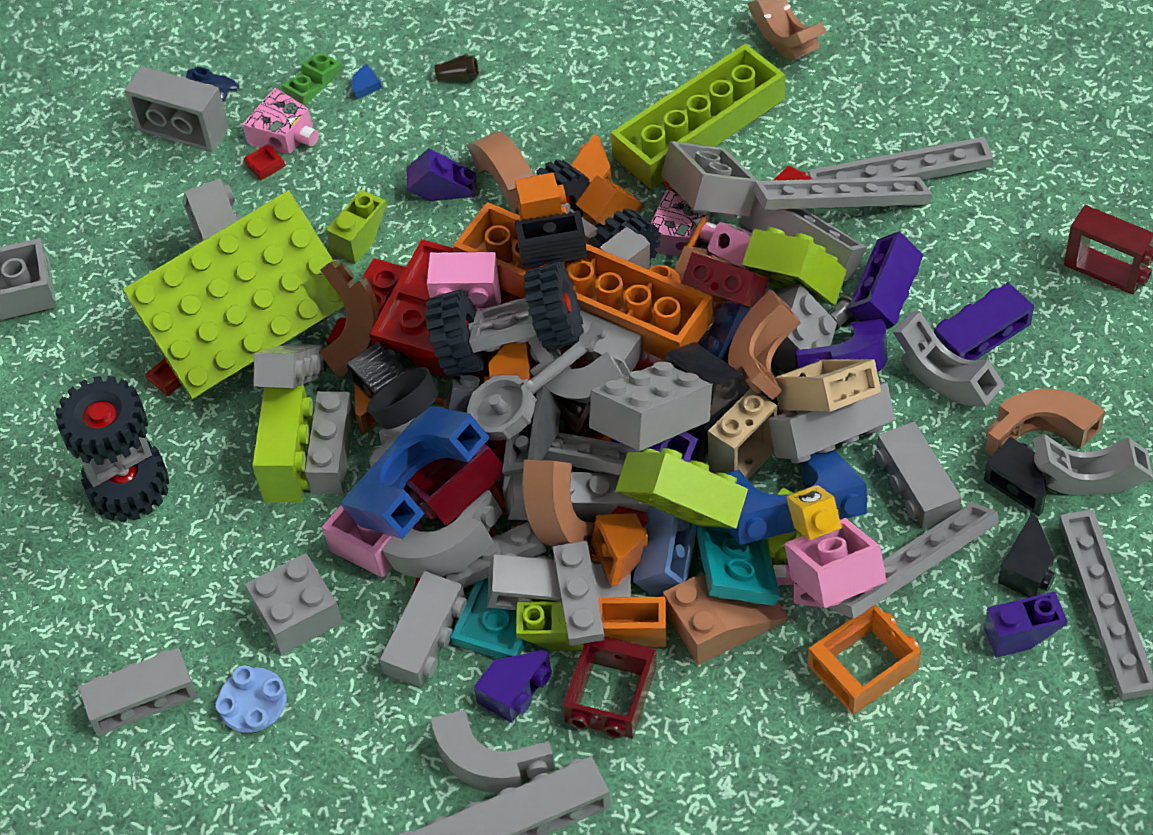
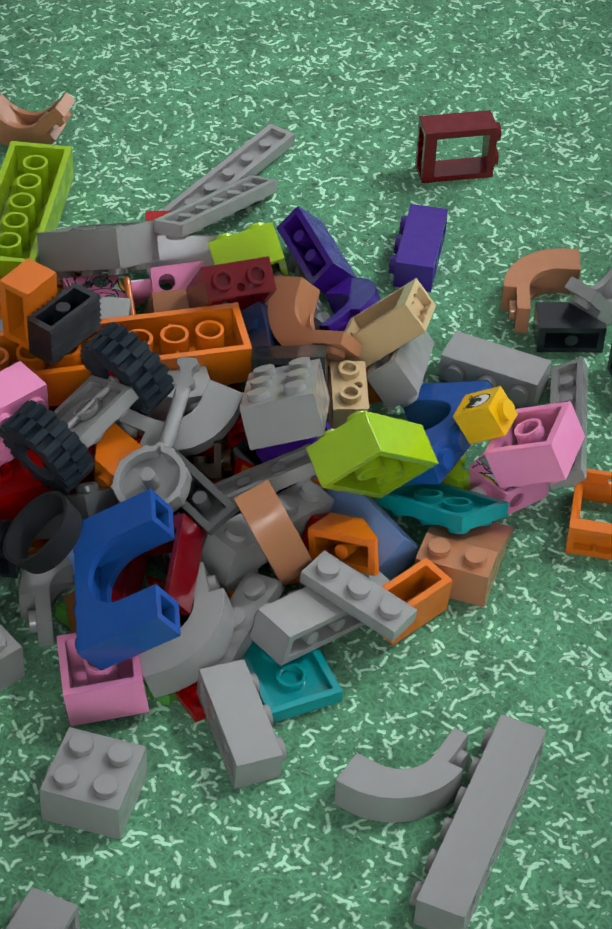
camera: 50 degrees left, 10 degrees down
light blue dish [216,665,287,733] -> none
dark purple slope [474,650,552,723] -> none
lime slope [516,602,584,651] -> none
dark red window [563,637,657,739] -> none
light grey arch [893,311,1004,407] -> none

